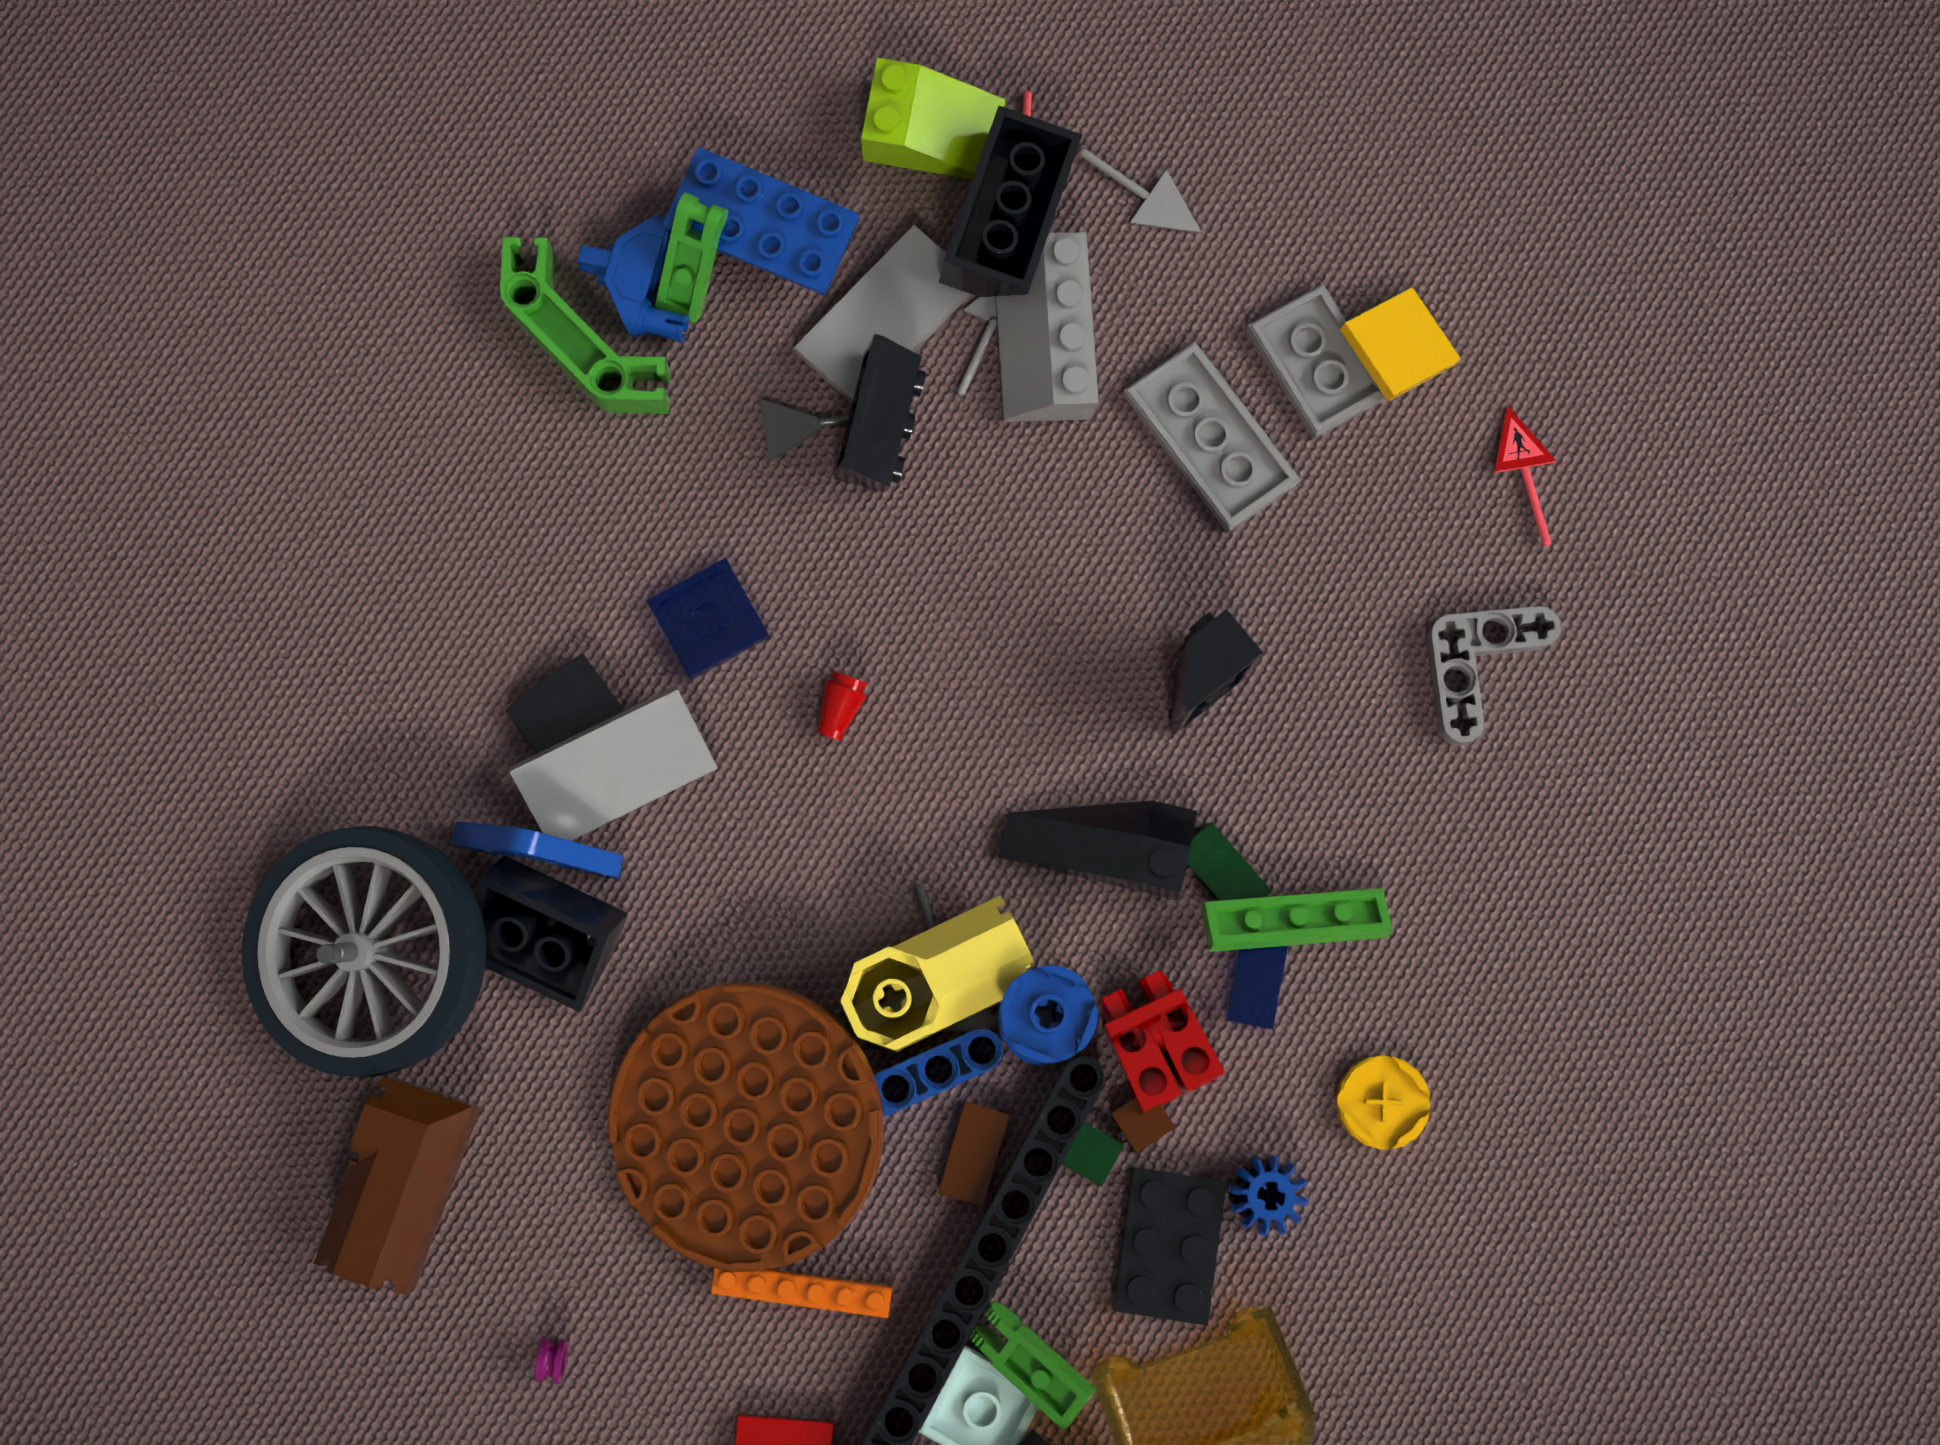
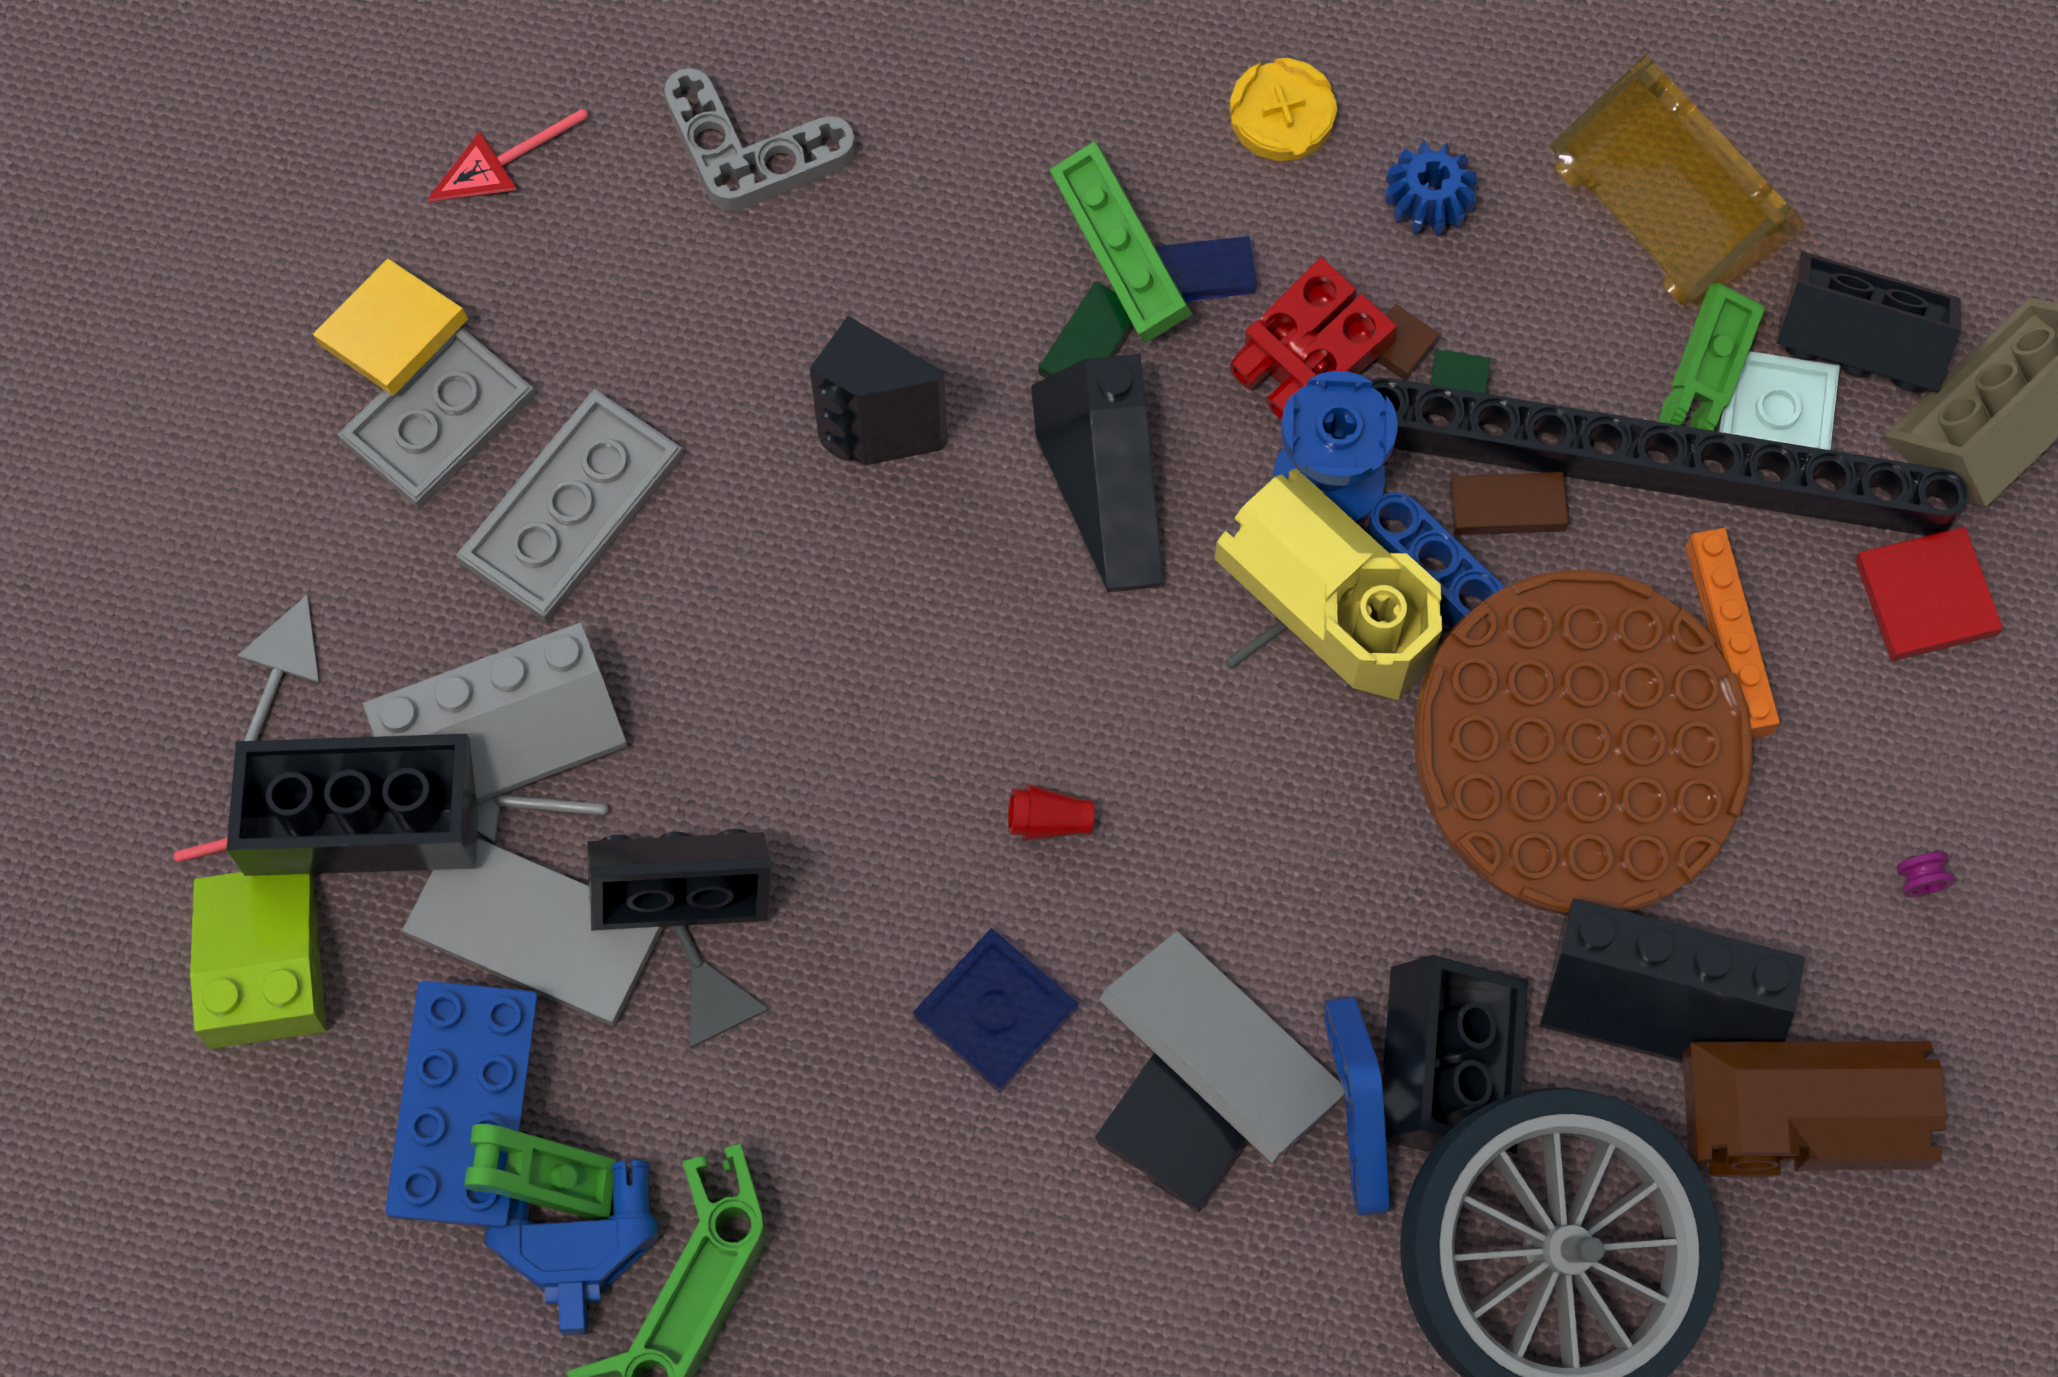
camera: 105 degrees left, 10 degrees down
black plate [1113,1167,1227,1326] -> none
none -> black slope [1539,898,1806,1064]

